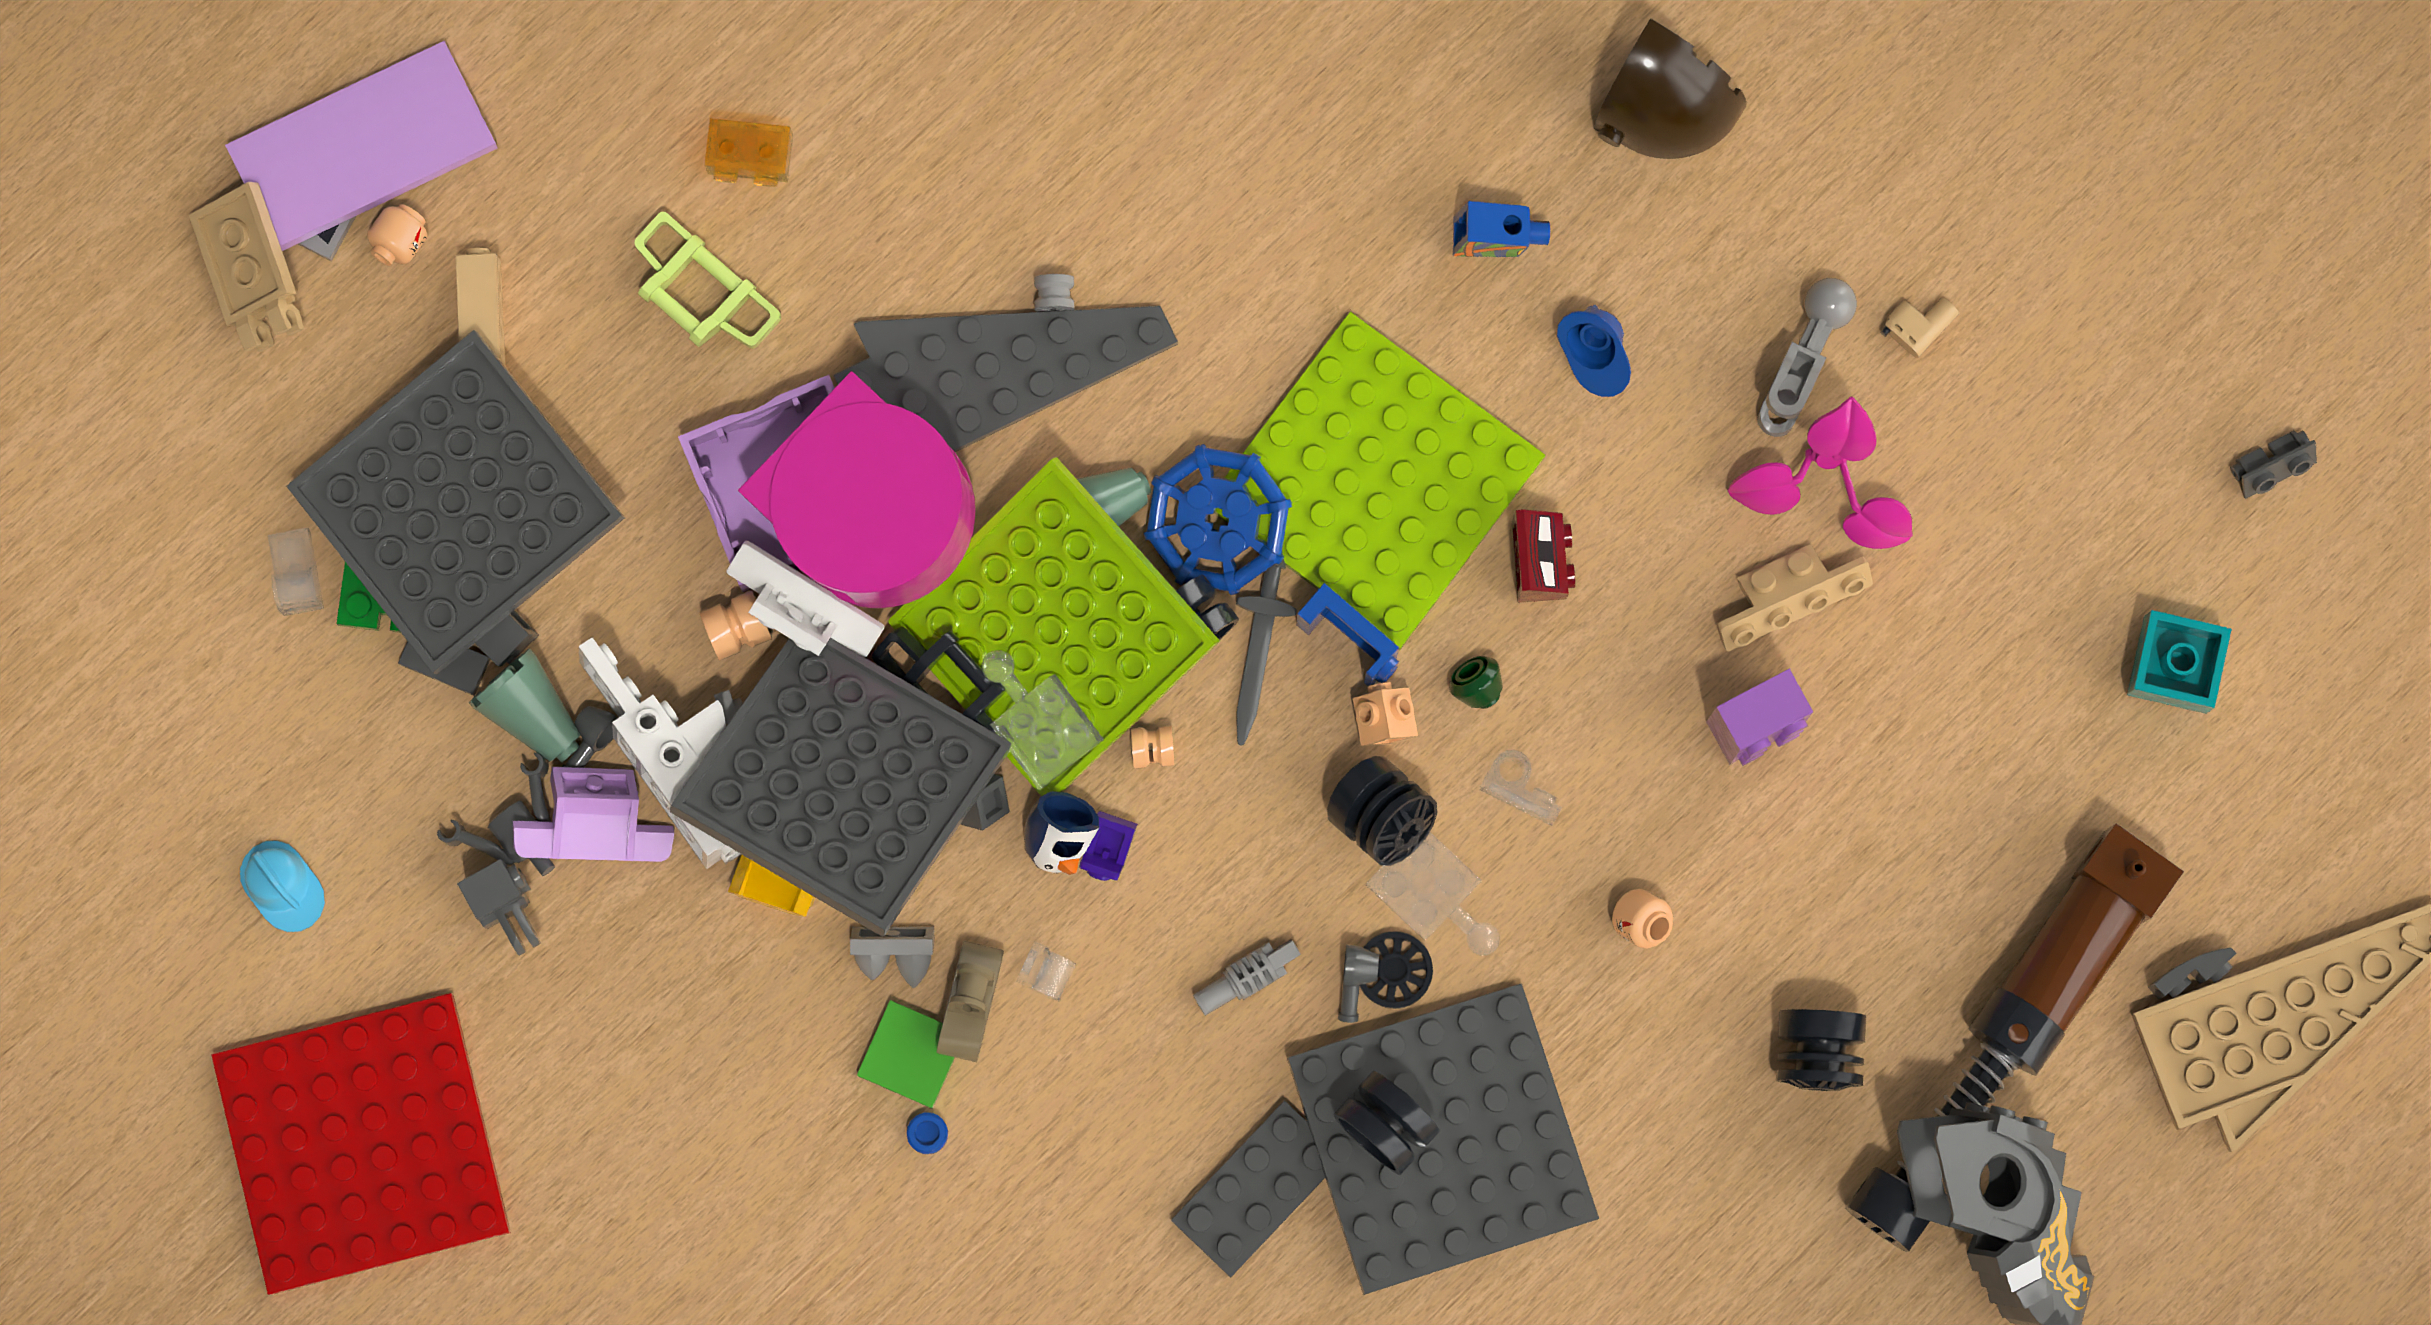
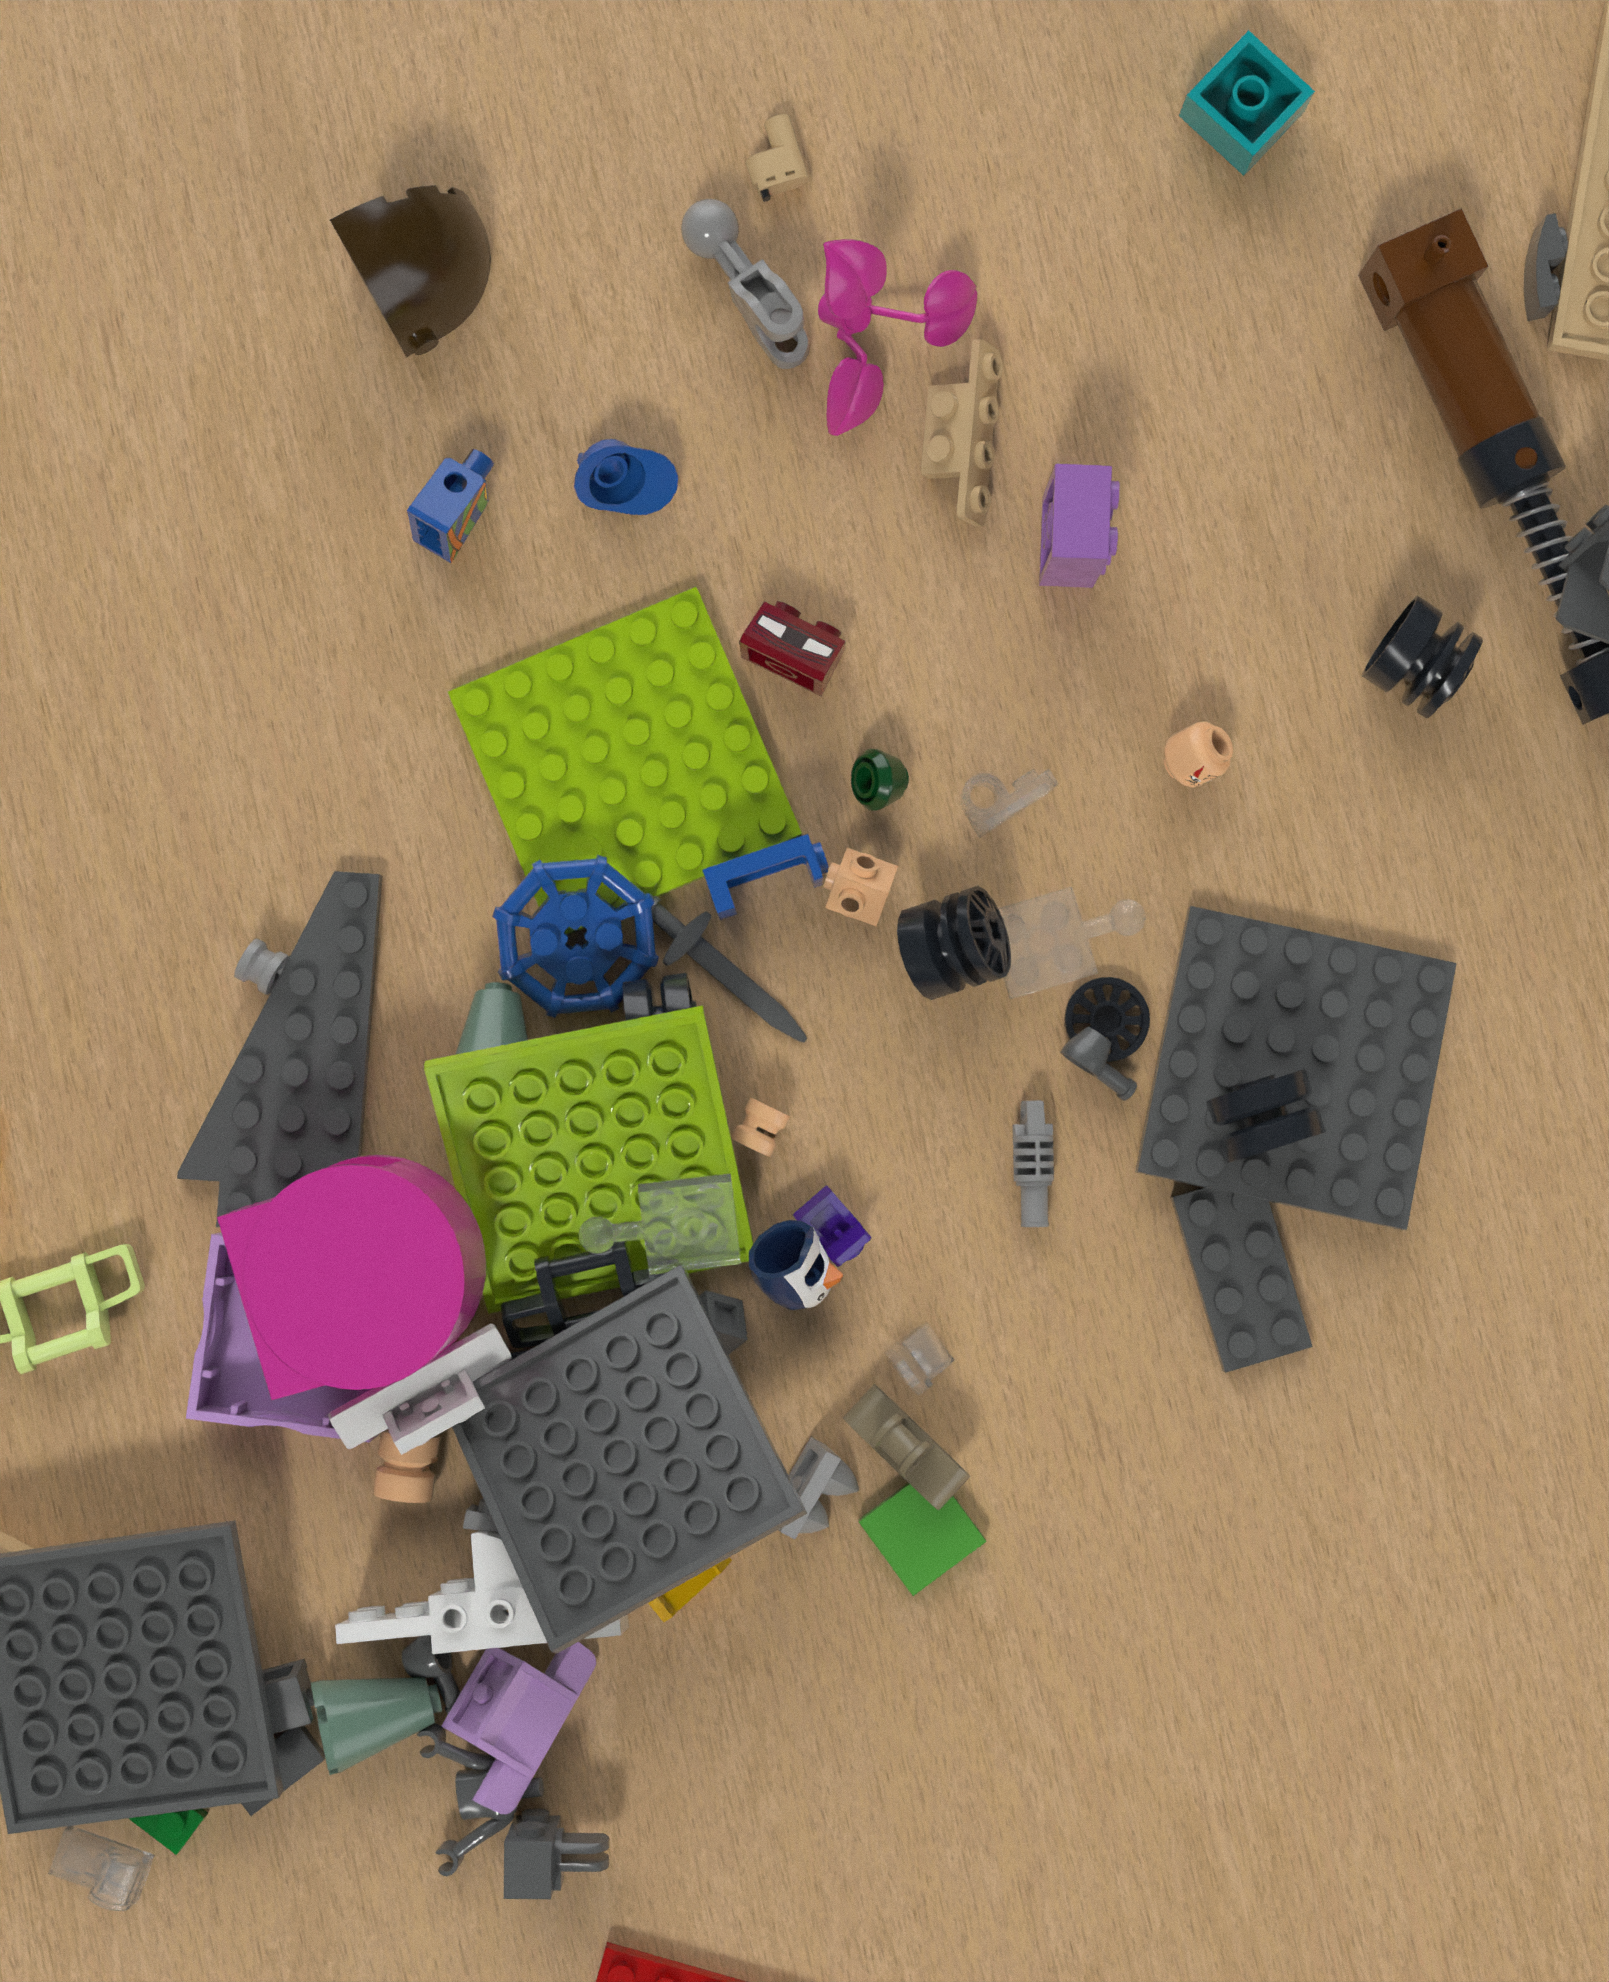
camera: 60 degrees left, 5 degrees up
blue tile [907,1113,948,1154] -> none

